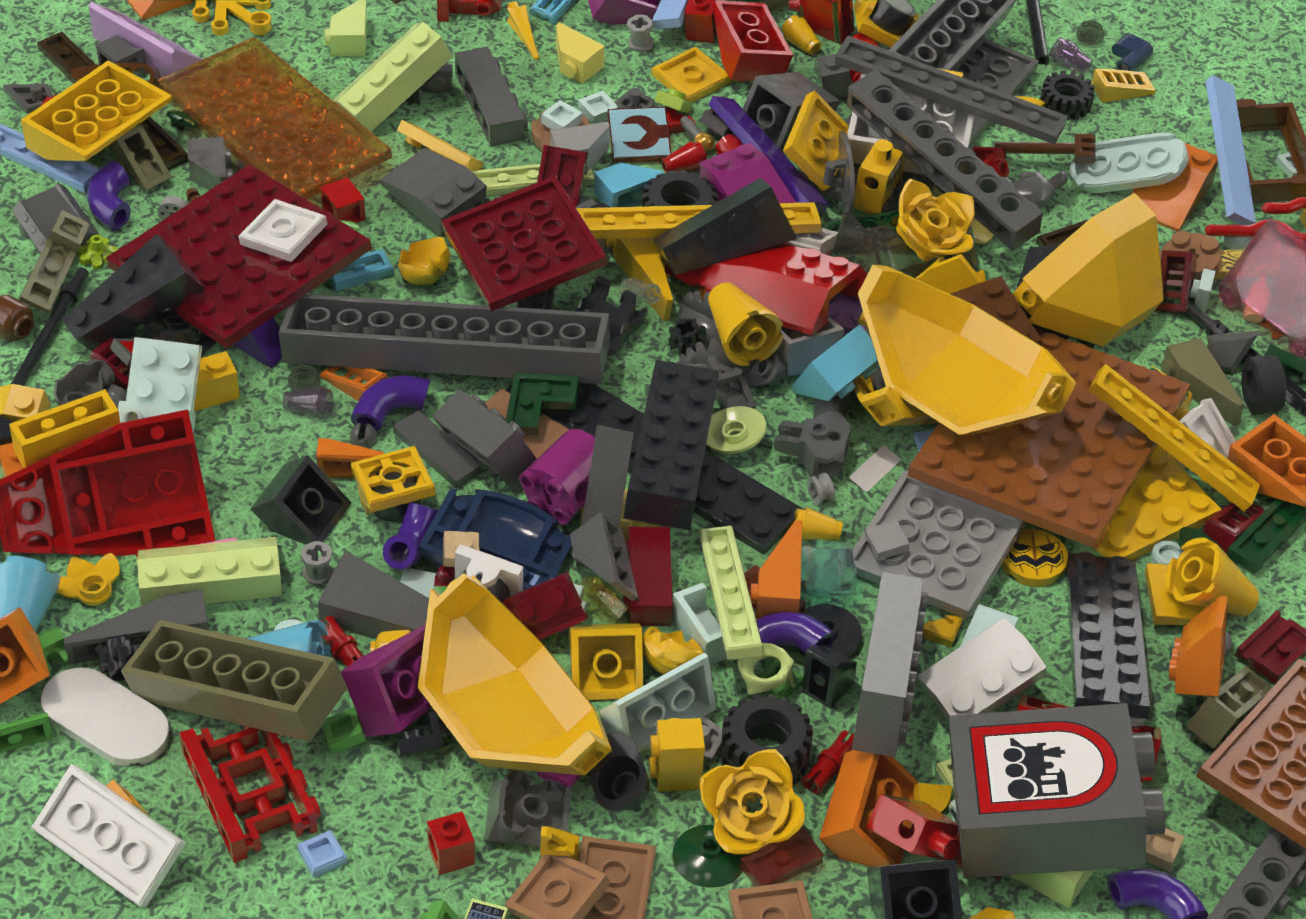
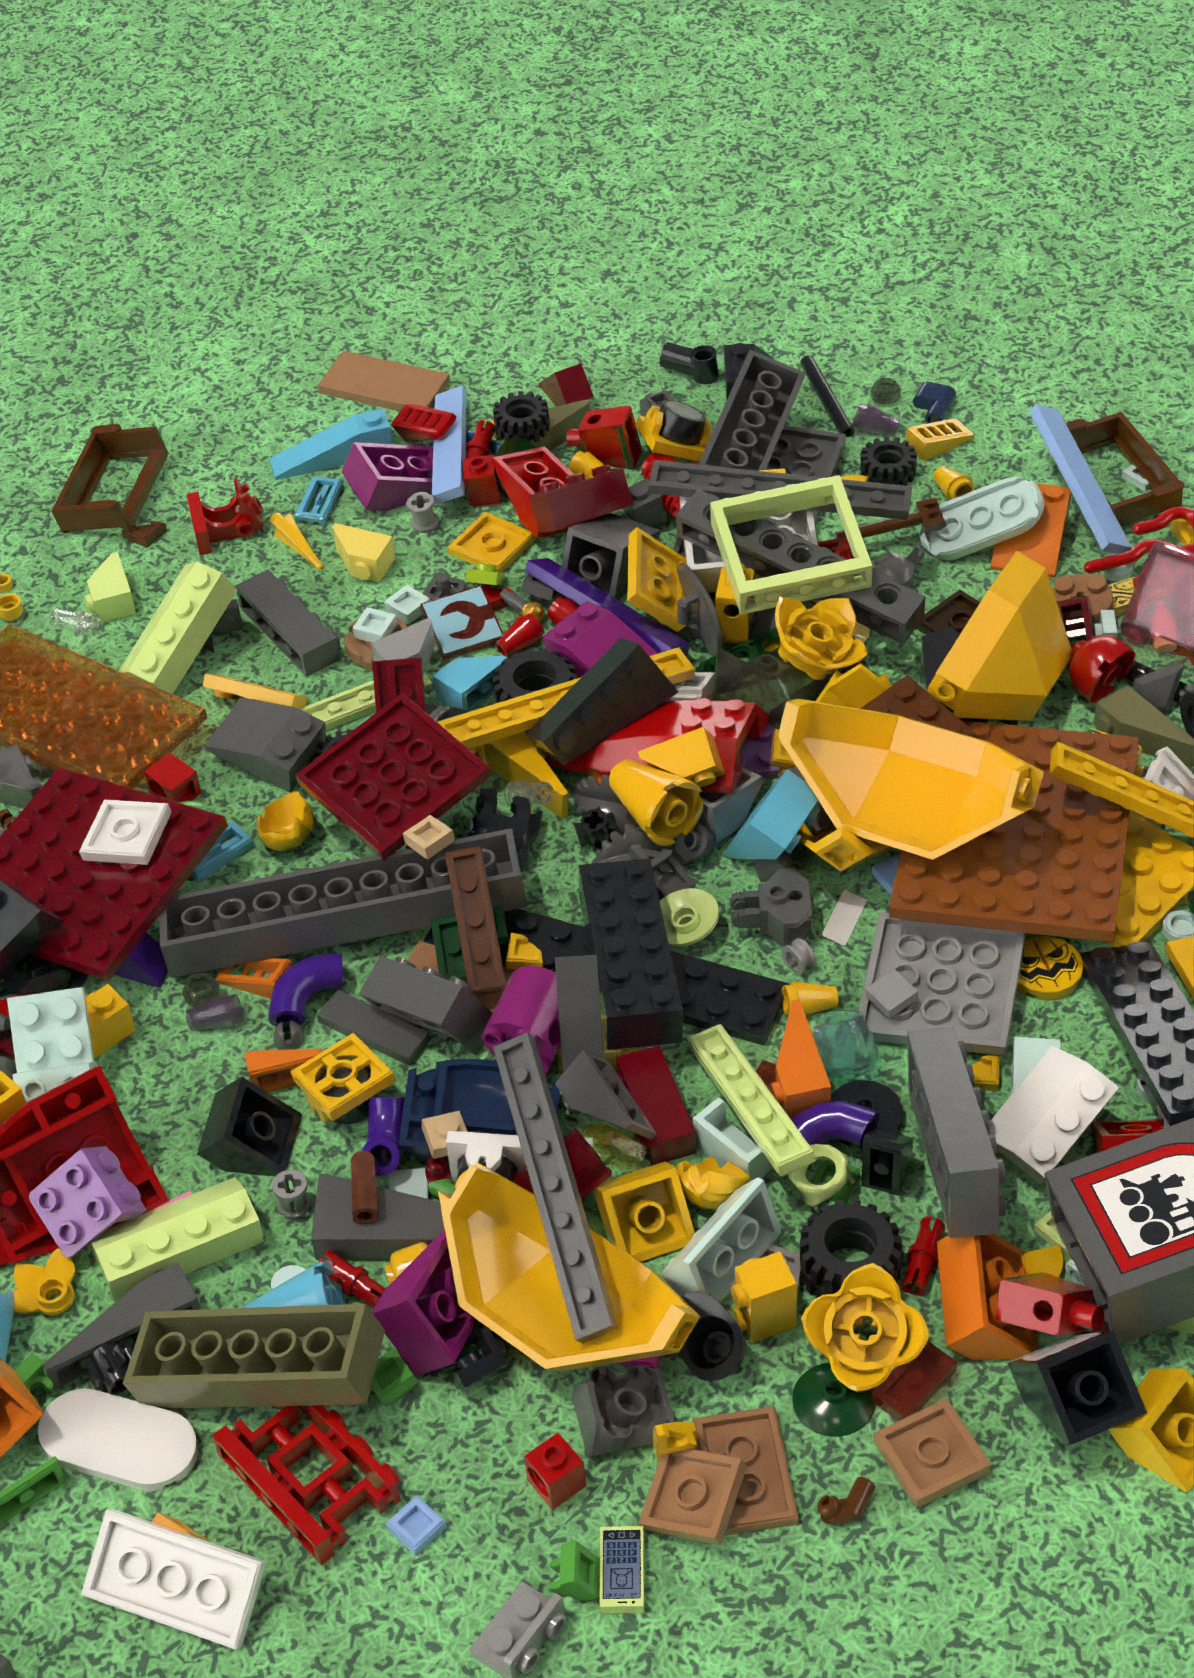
camera: 10 degrees left, 0 degrees up
none -> medium lavender bracket [29,1146,147,1257]
none -> clear pin [50,607,101,639]
none -> copper bar [351,1150,378,1224]
none -> tan plate [403,815,455,860]
none -> reddish brown tile [445,846,506,996]
none -> dark grey plate [493,1032,618,1343]
none -> yellow tile [506,933,543,970]
none -> dark red brick [529,464,633,532]
none -> yellow slope [638,727,725,787]
none -> yellowish green window [710,475,872,615]
none -> yellow cone [933,466,975,501]
none -> red cylinder [1069,634,1136,703]

